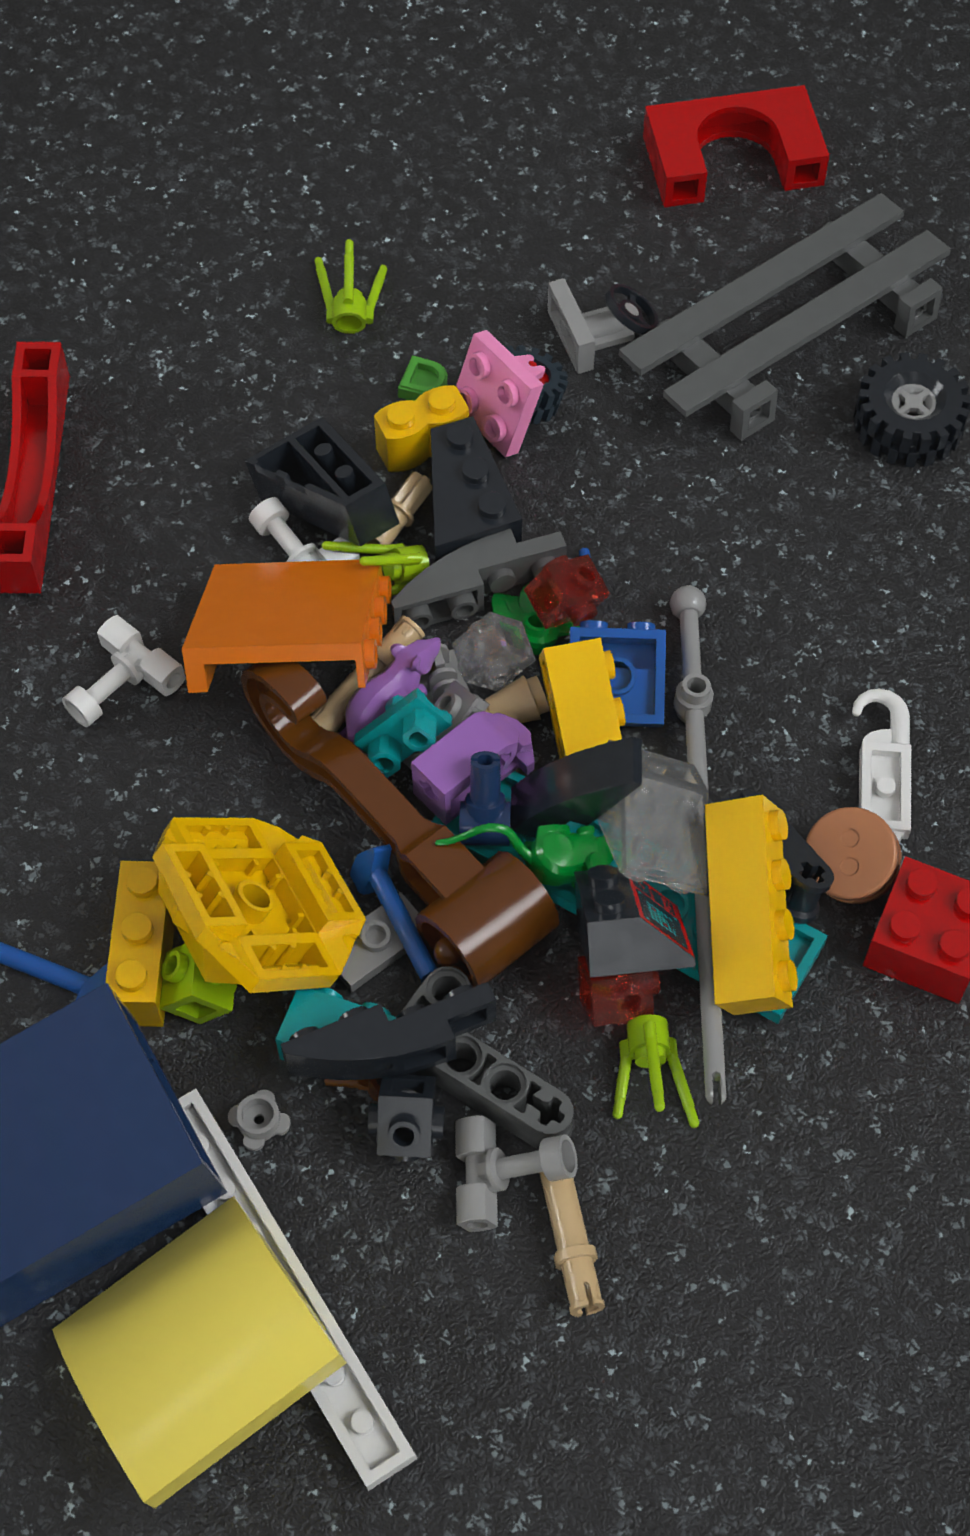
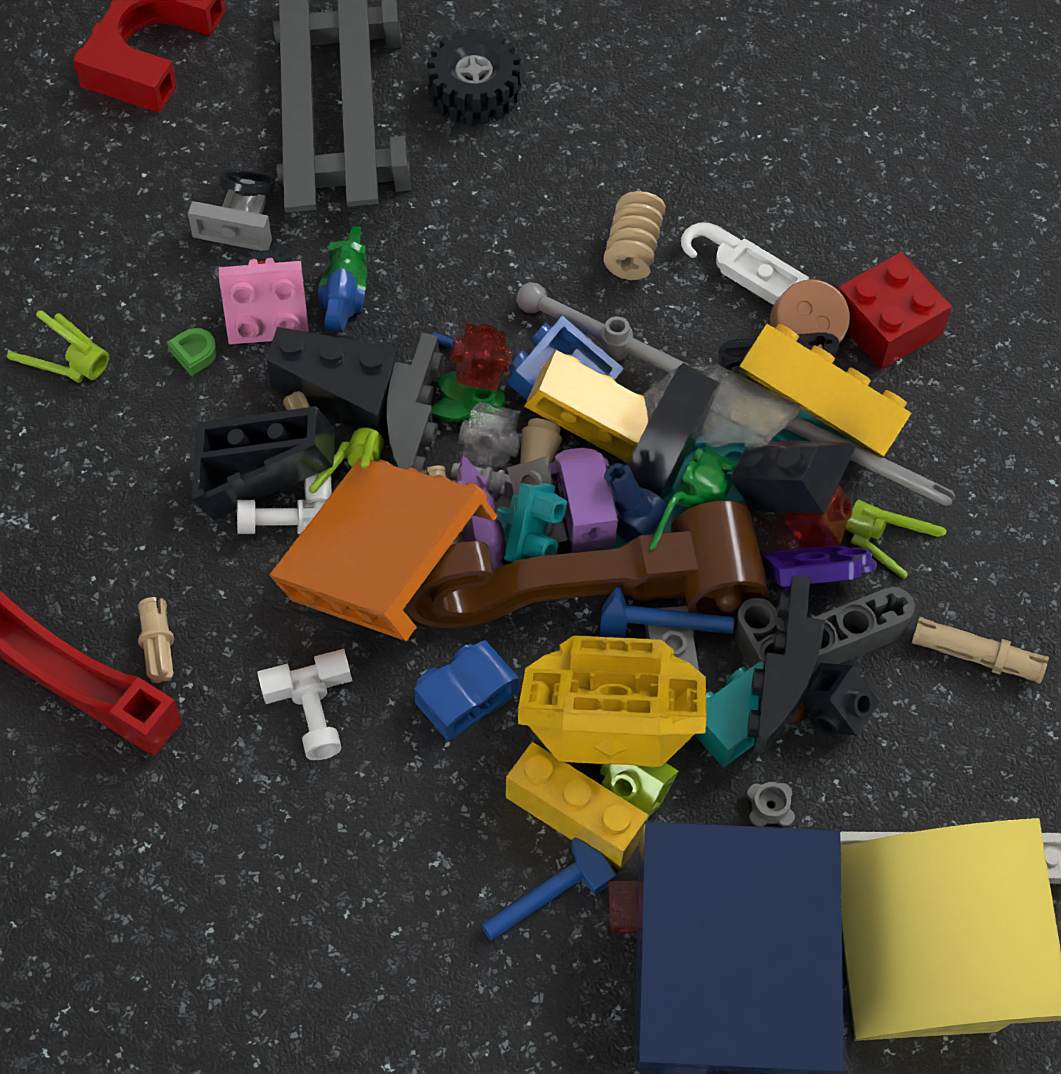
camera: 60 degrees left, 0 degrees up
yellow brick [374,385,469,472] -> none
light grey bar [455,1116,578,1232] -> none
none -> tan axle [138,597,174,683]
none -> animal [318,226,367,332]
none -> blue brick [414,640,519,741]
none -> tan piece [604,191,666,280]
none -> dark purple plate [760,545,877,591]

